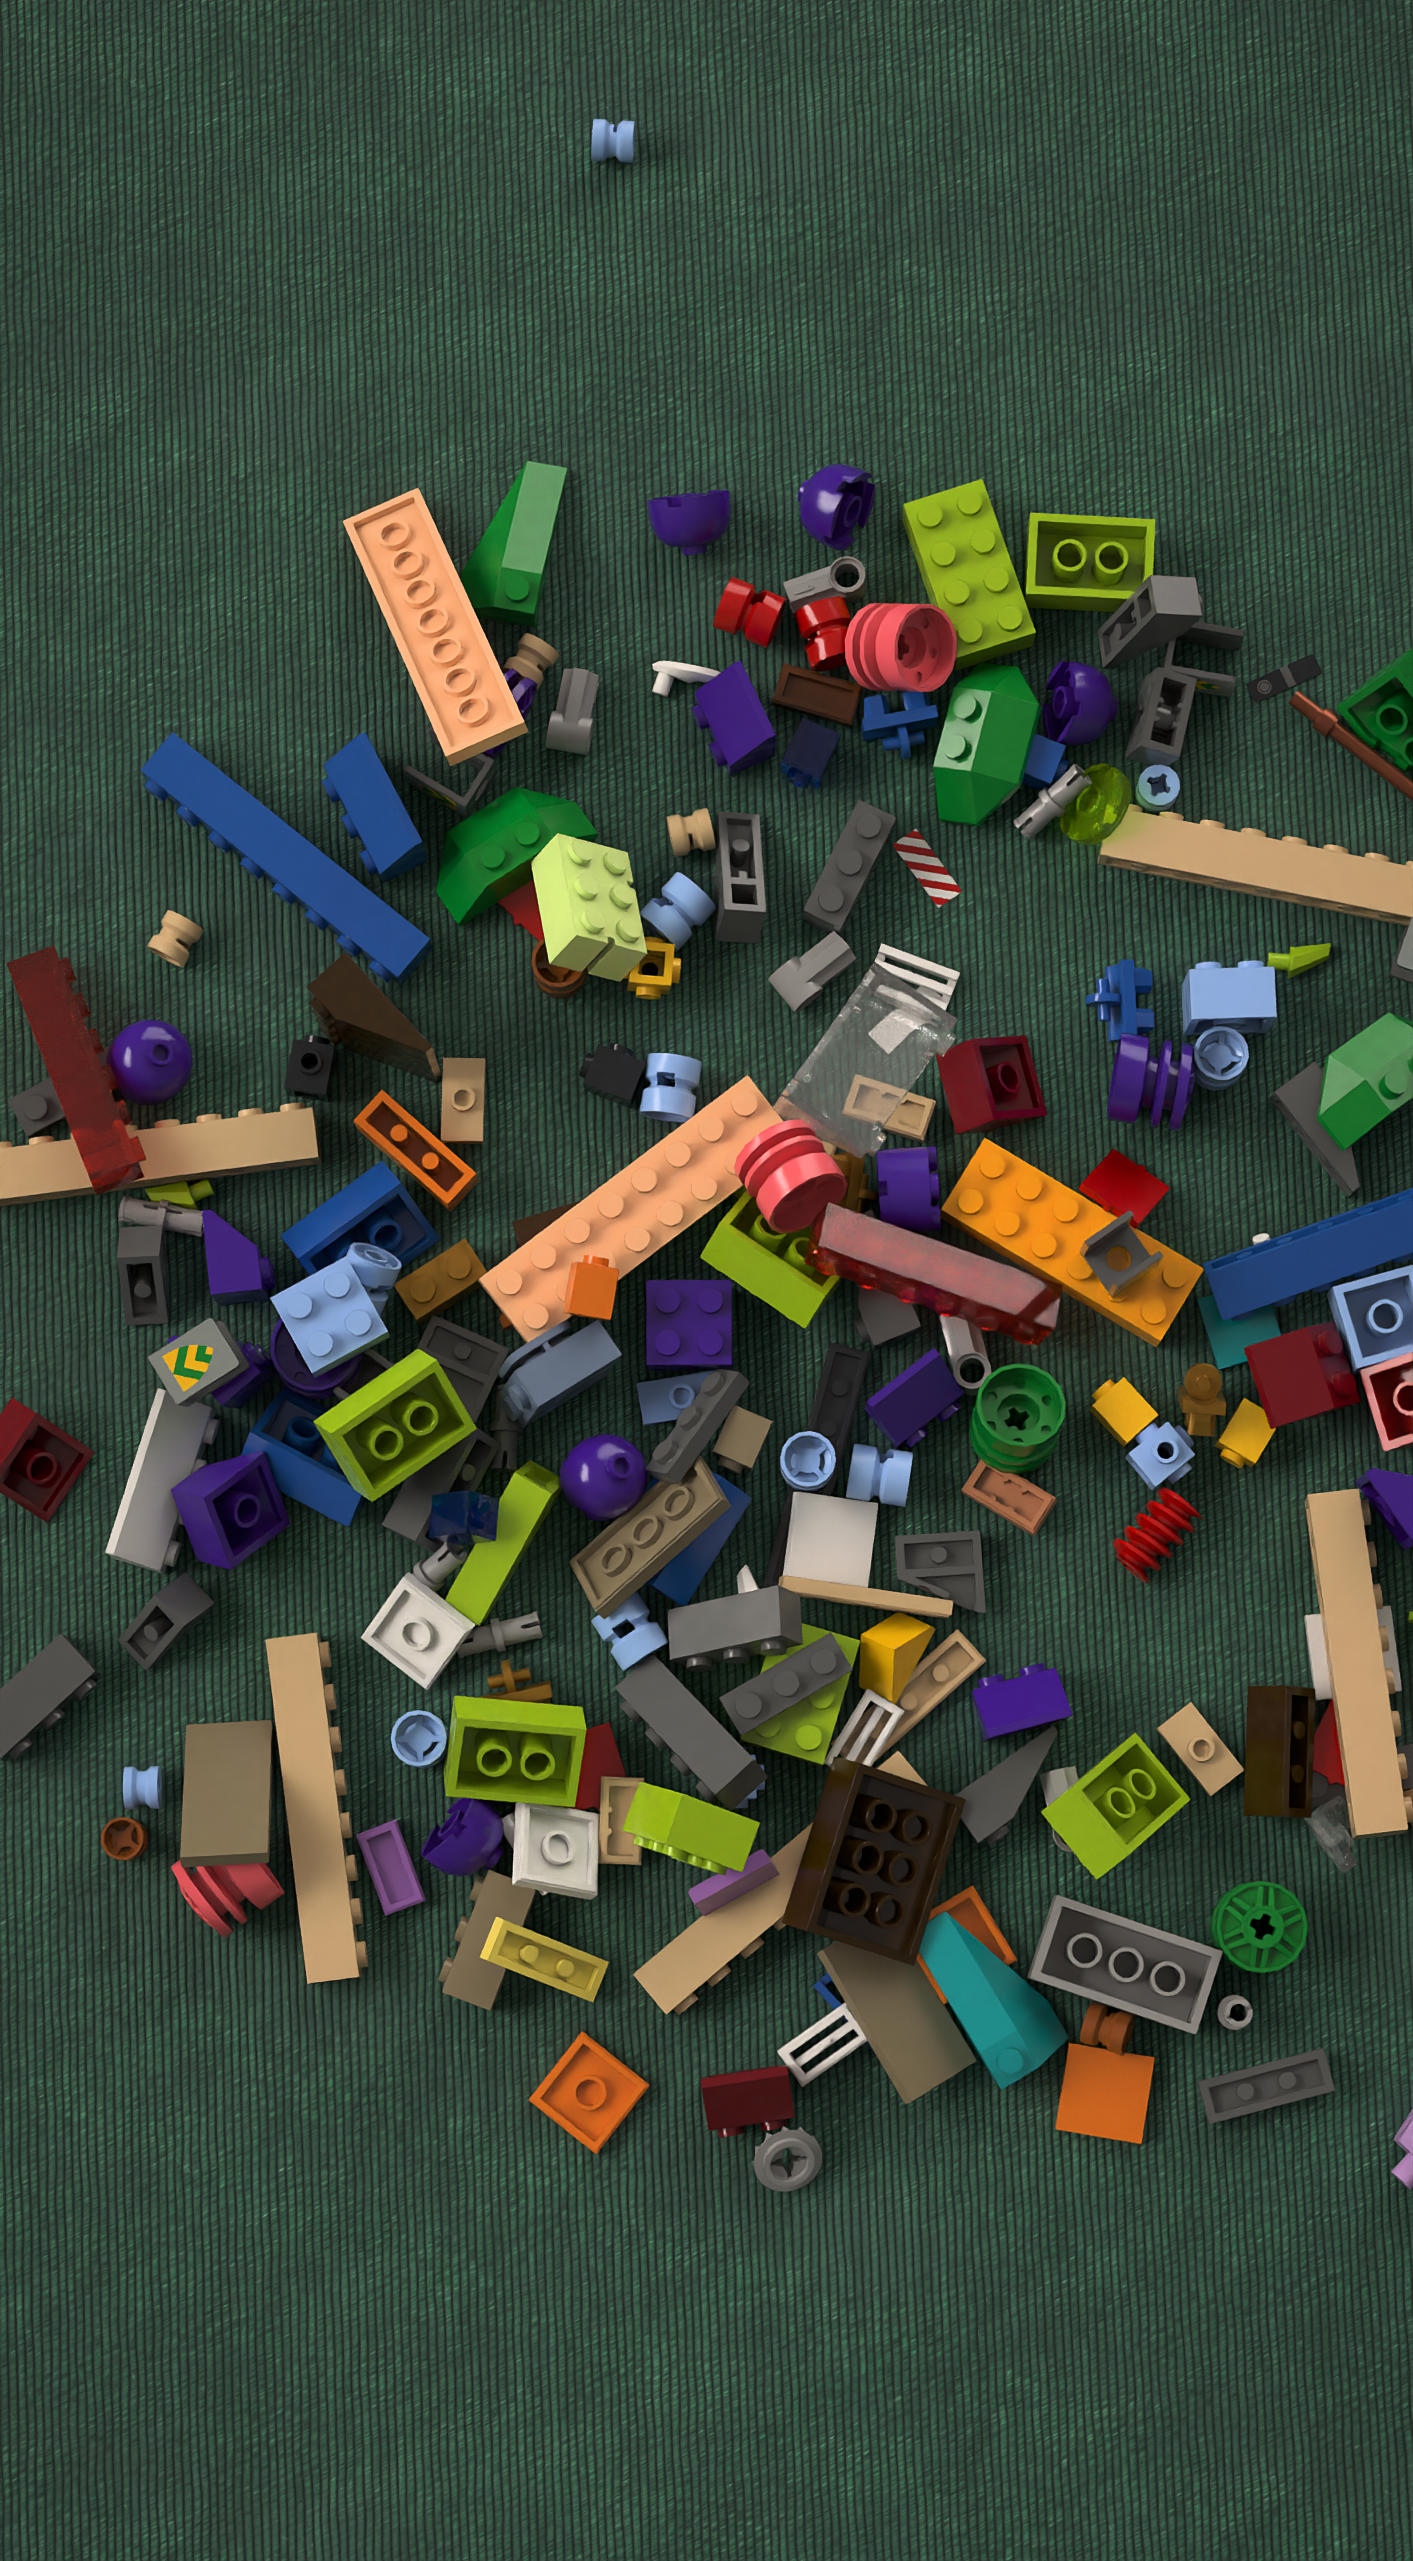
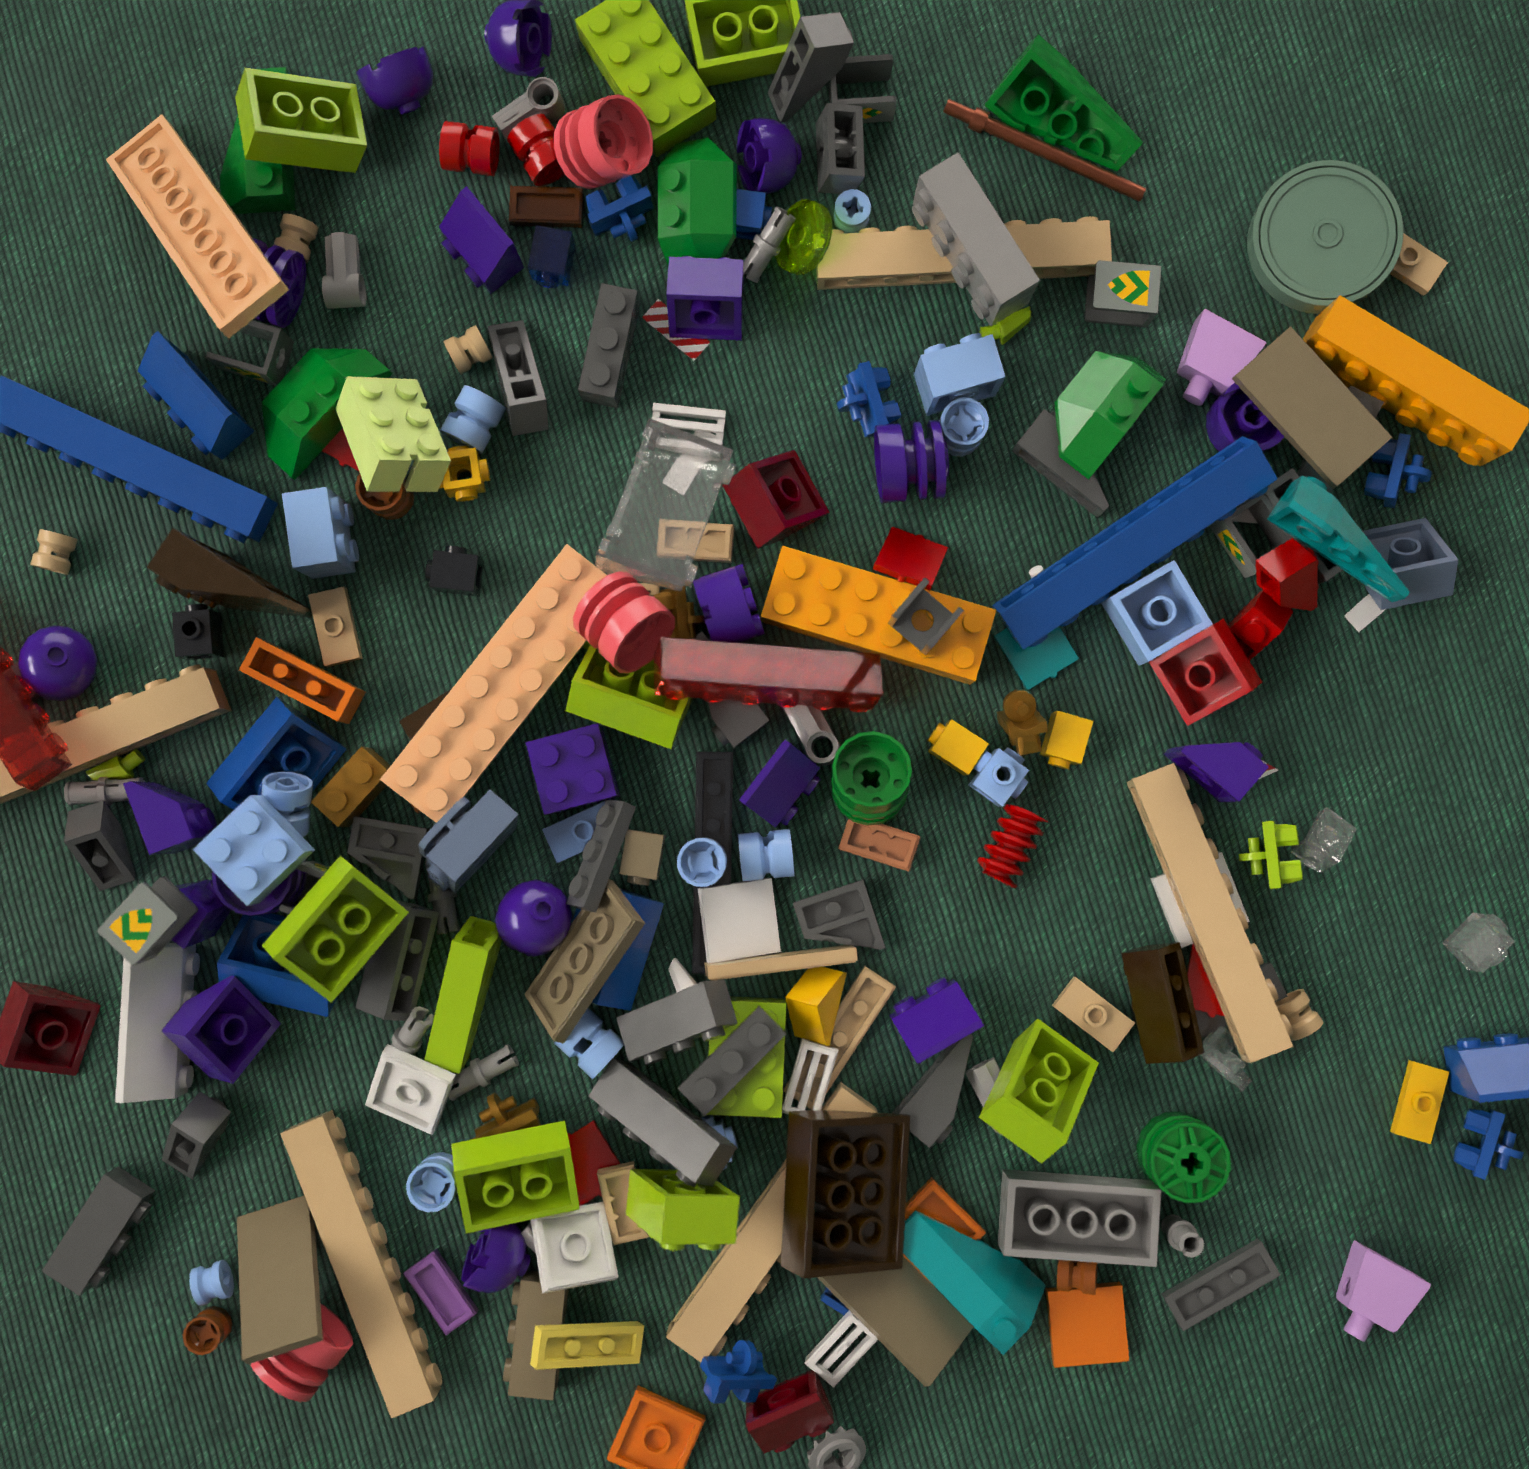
camera: 15 degrees left, 5 degrees up
clear blue brick [429,1490,499,1546] -> none
orange brick [563,1255,619,1321] -> none
light blue wheel [640,1053,702,1123] -> none
white bar [652,661,721,697] -> none
medium lavender tile [688,1849,780,1916] -> none
light grey piece [768,931,856,1013] -> none
dark red slope [1244,1321,1361,1429] -> none
black sticker [1247,654,1322,702] -> none
none -> lime brick [235,68,367,173]
none -> light blue brick [282,487,359,579]
none -> dark purple slope [666,256,743,340]
none -> blue hips [700,1340,777,1403]
none -> light grey brick [912,153,1040,327]

